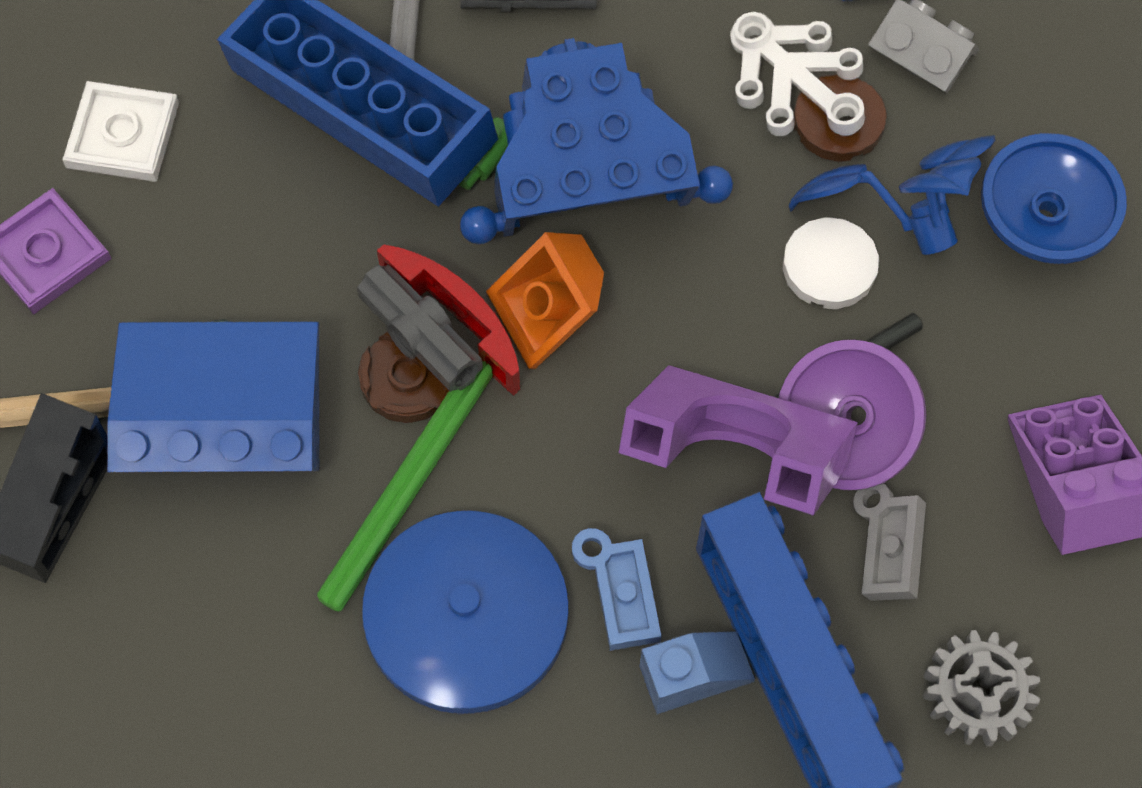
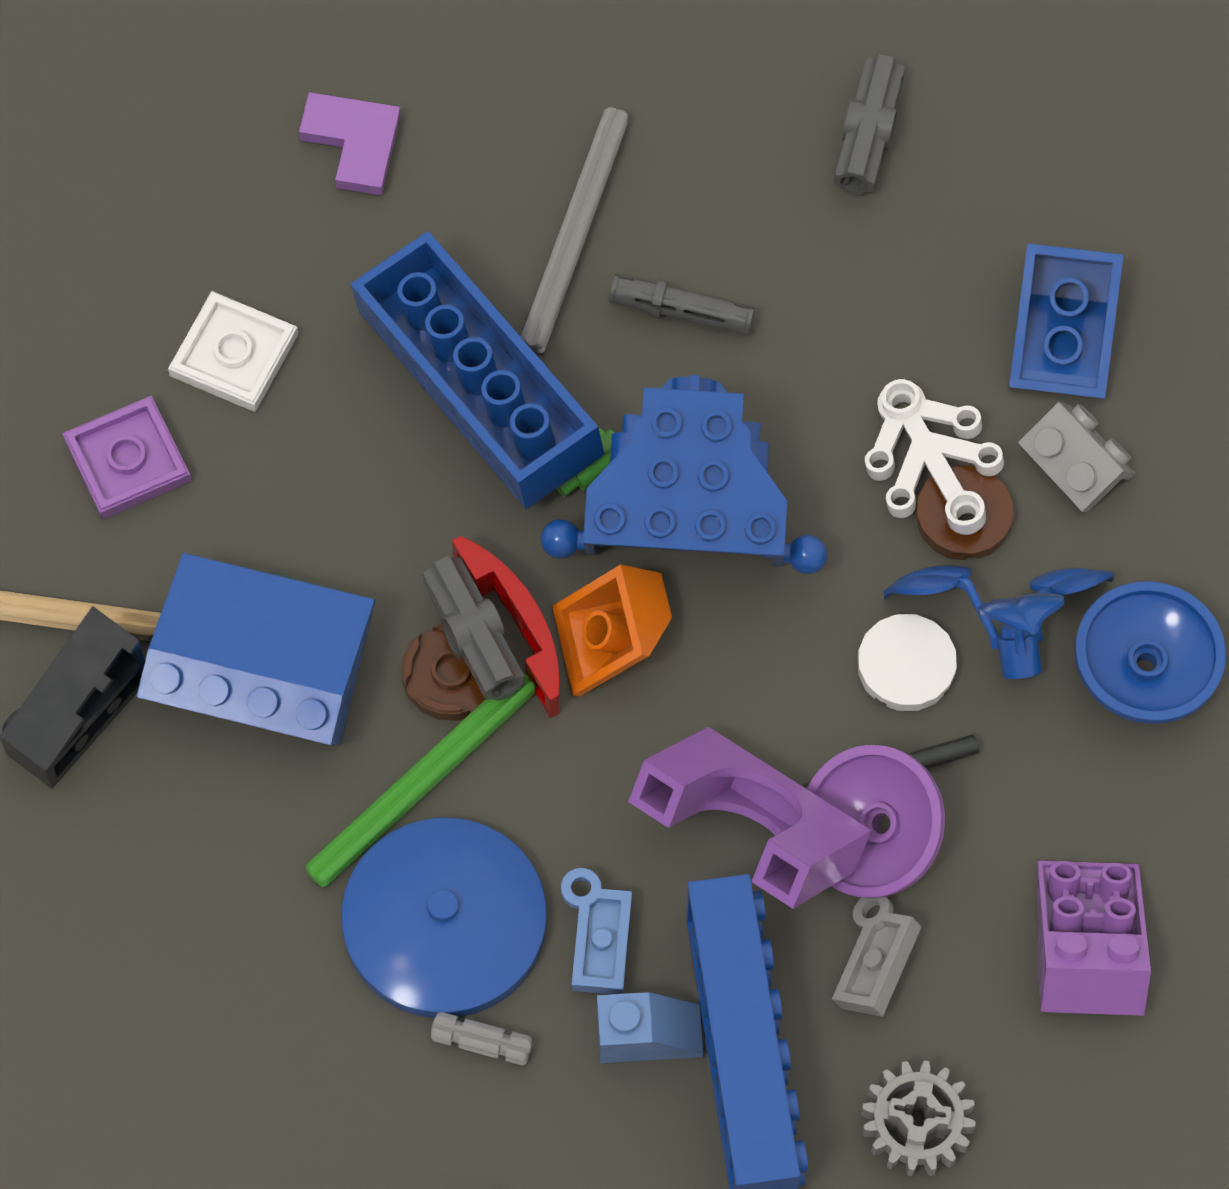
camera: 15 degrees right, 0 degrees up
none -> light grey axle [431,1012,532,1065]

